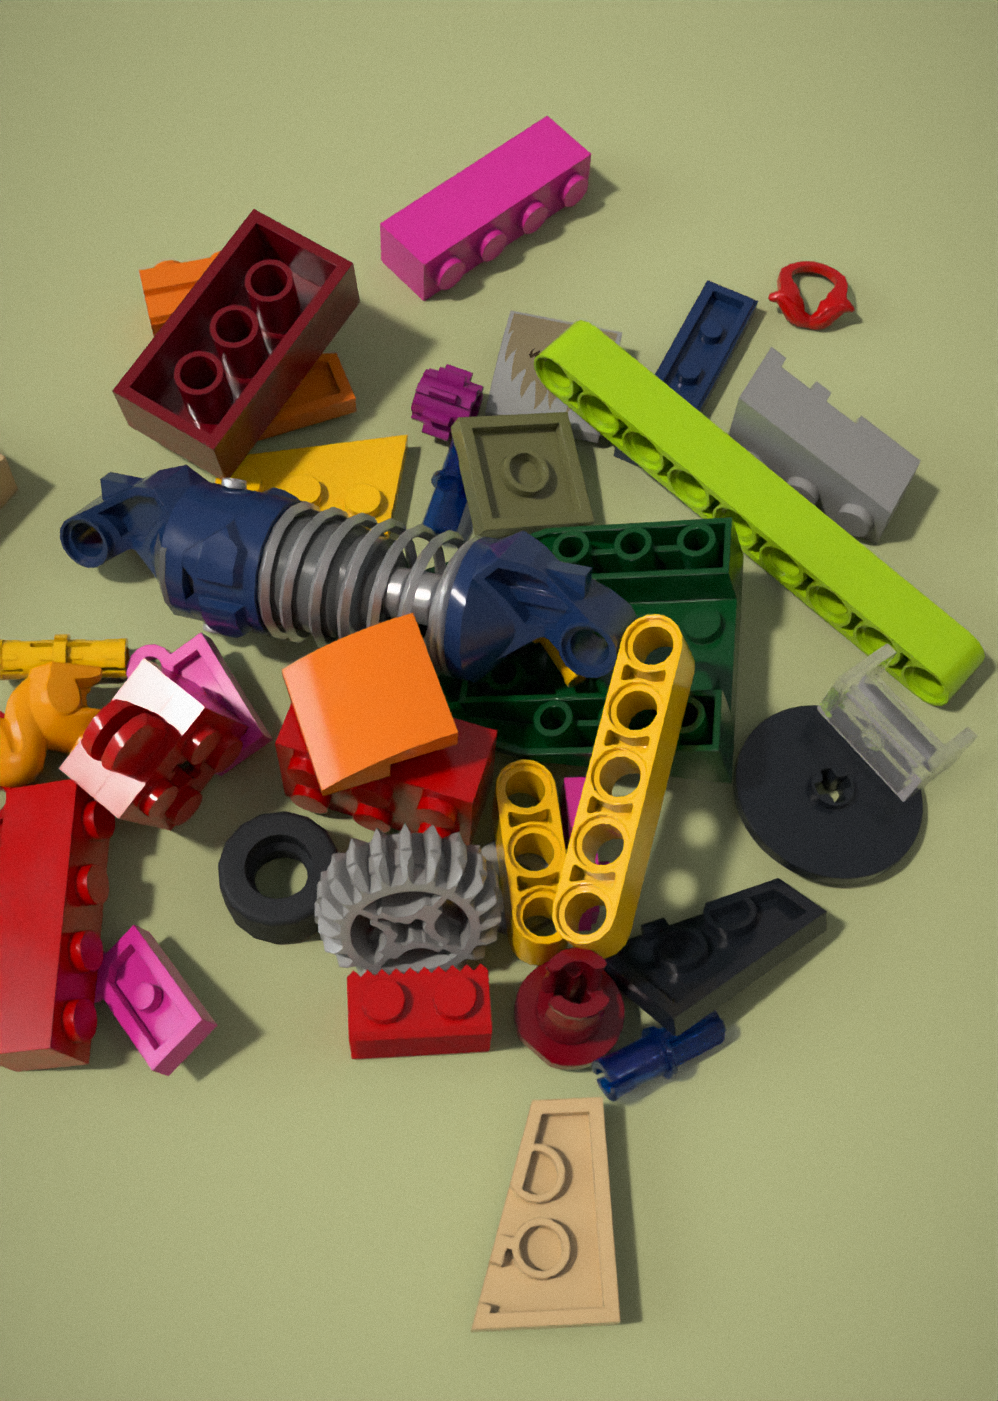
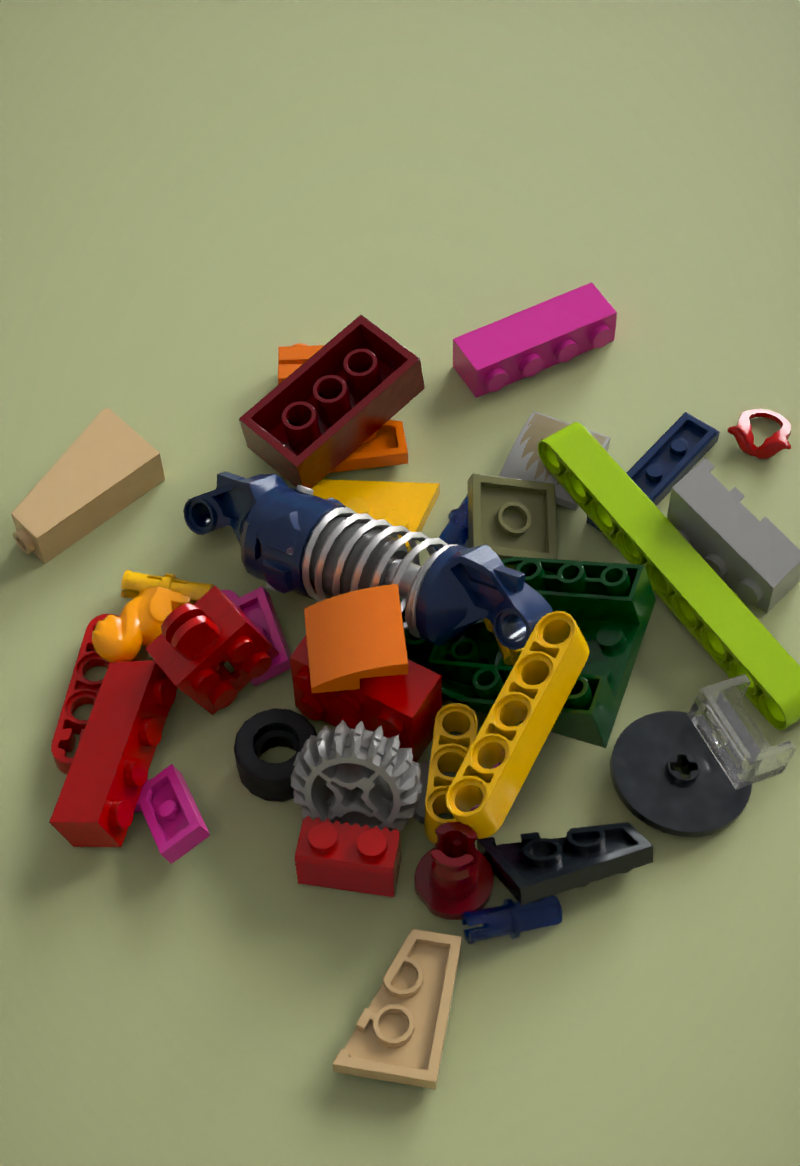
camera: 20 degrees right, 10 degrees down
magenta gear [411,364,484,442] -> none

